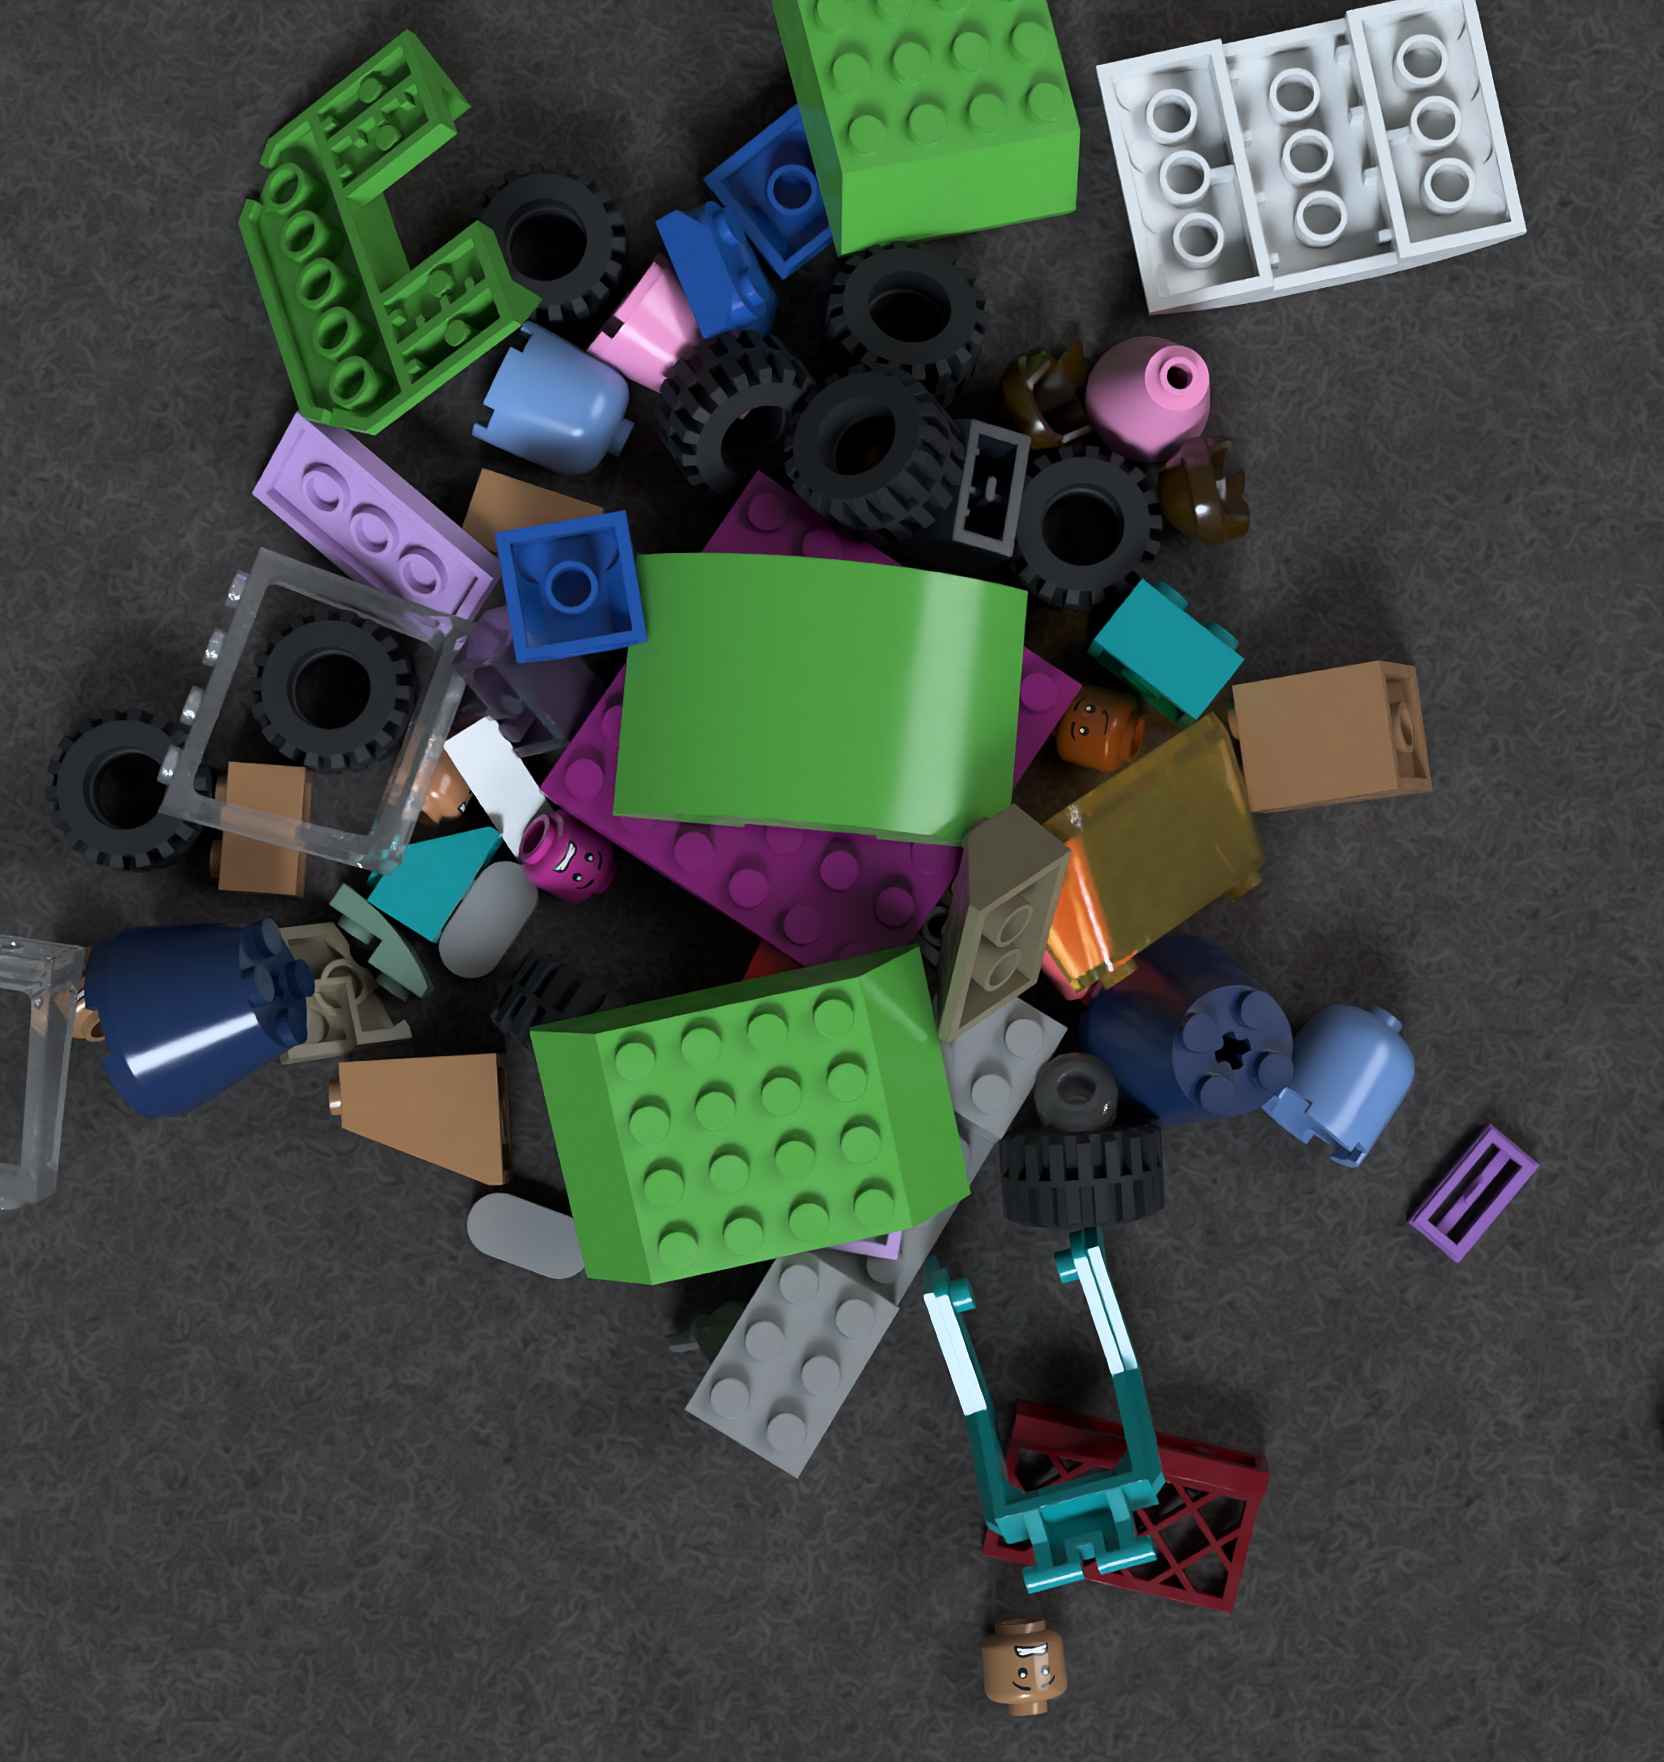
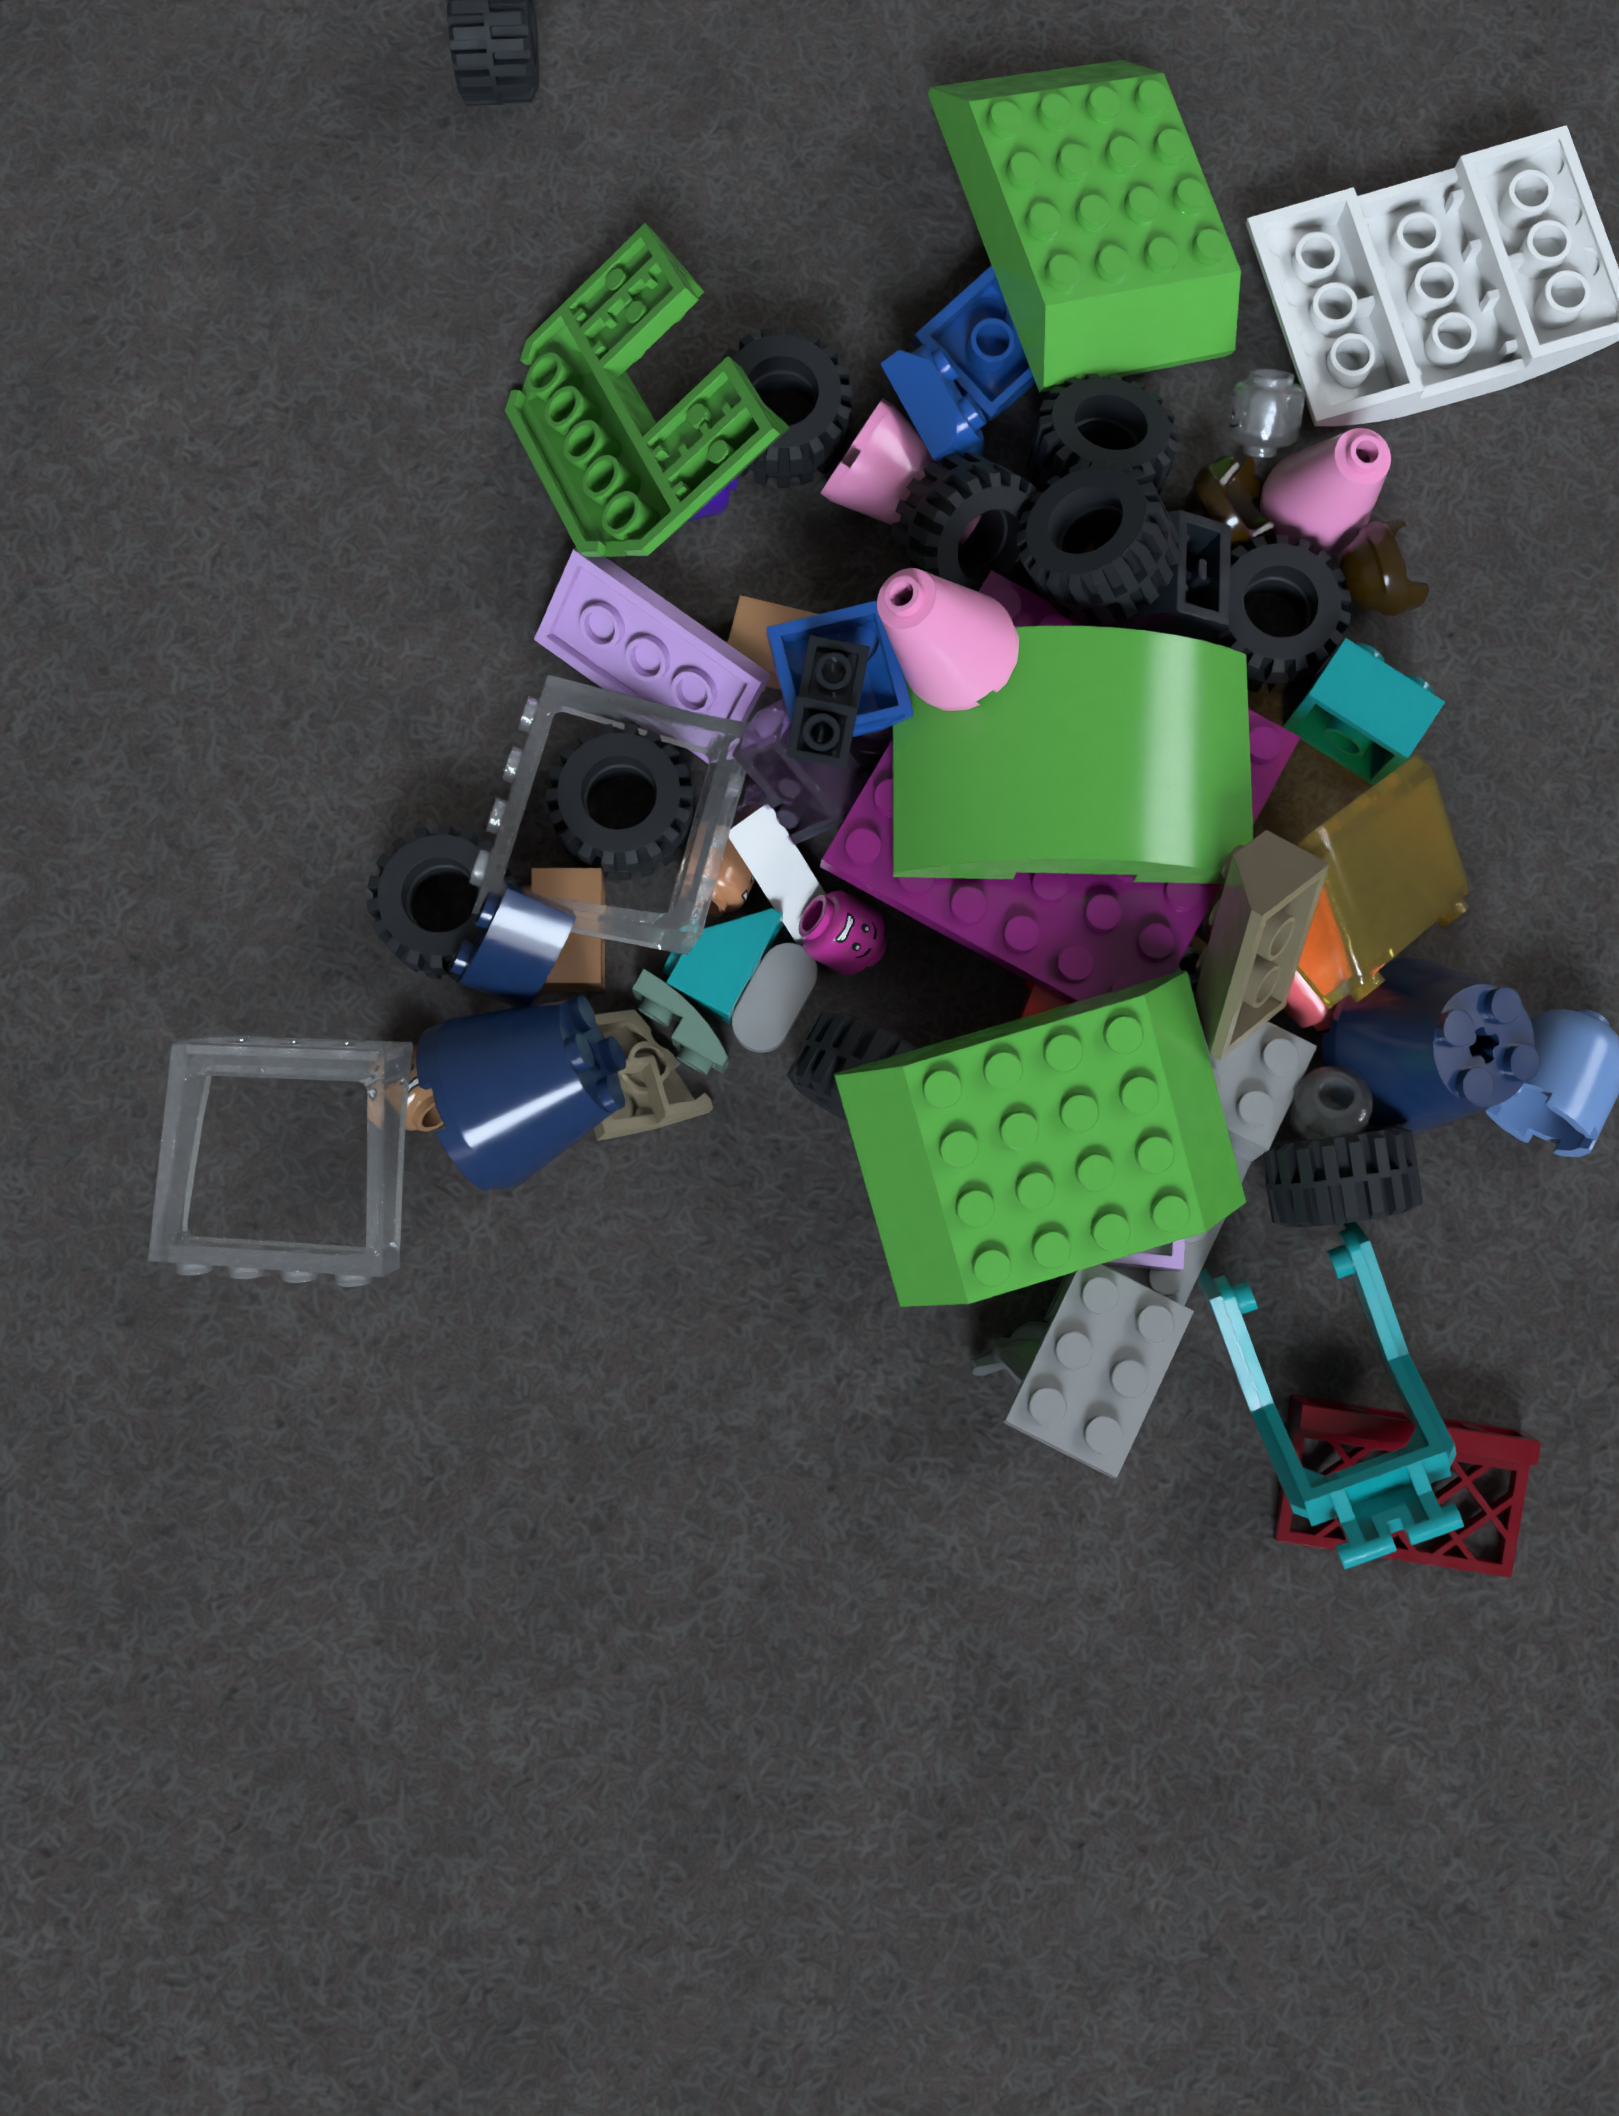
camera: 10 degrees left, 5 degrees down
medium nougat slope [329,1053,513,1185] -> none
light grey tile [467,1192,584,1279] -> none
medium blue cylinder [472,320,635,477] -> none
medium nougat head [980,1618,1068,1716] -> none
dark orange head [1051,682,1146,772] -> none
medium nougat slope [1228,660,1433,813] -> none
none -> dark blue brick [450,881,576,1008]
none -> black slope [786,635,870,769]
none -> bright pink cone [877,568,1020,711]
none -> clear head [1227,369,1305,457]

